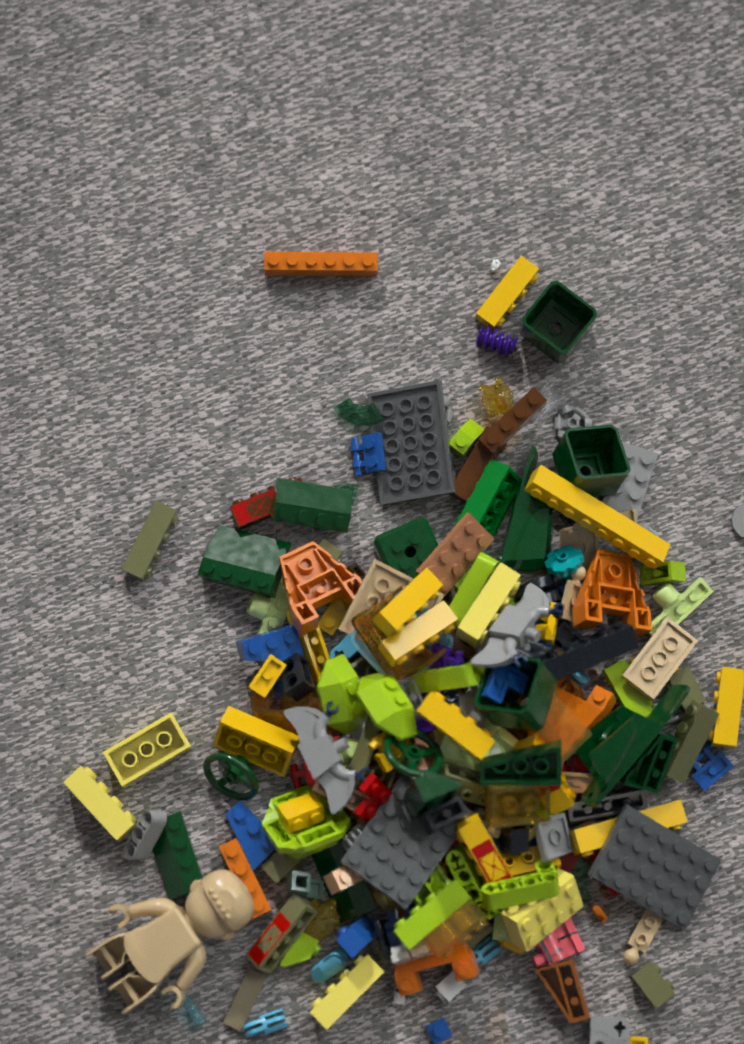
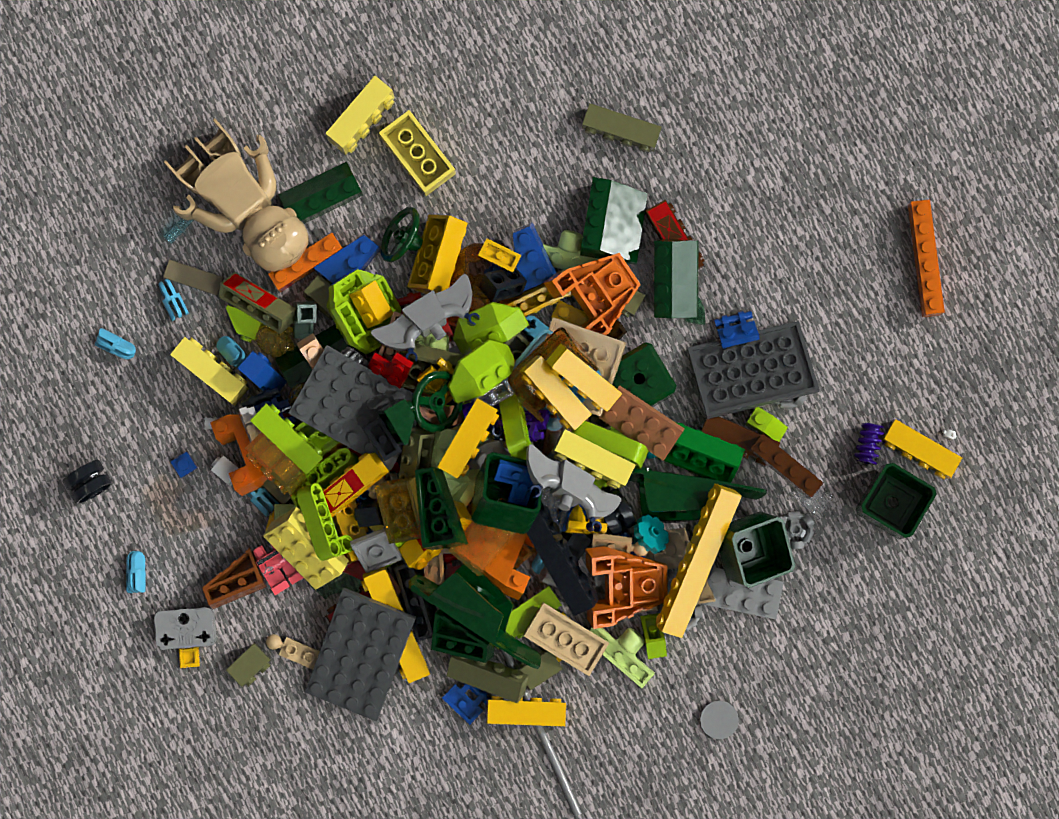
camera: 85 degrees right, 5 degrees up
light grey beam [123,810,167,860] -> none
clear green tile [334,398,385,426] -> none
clear yellow animal [478,377,514,416] -> none
orange tile [590,904,608,924] -> none

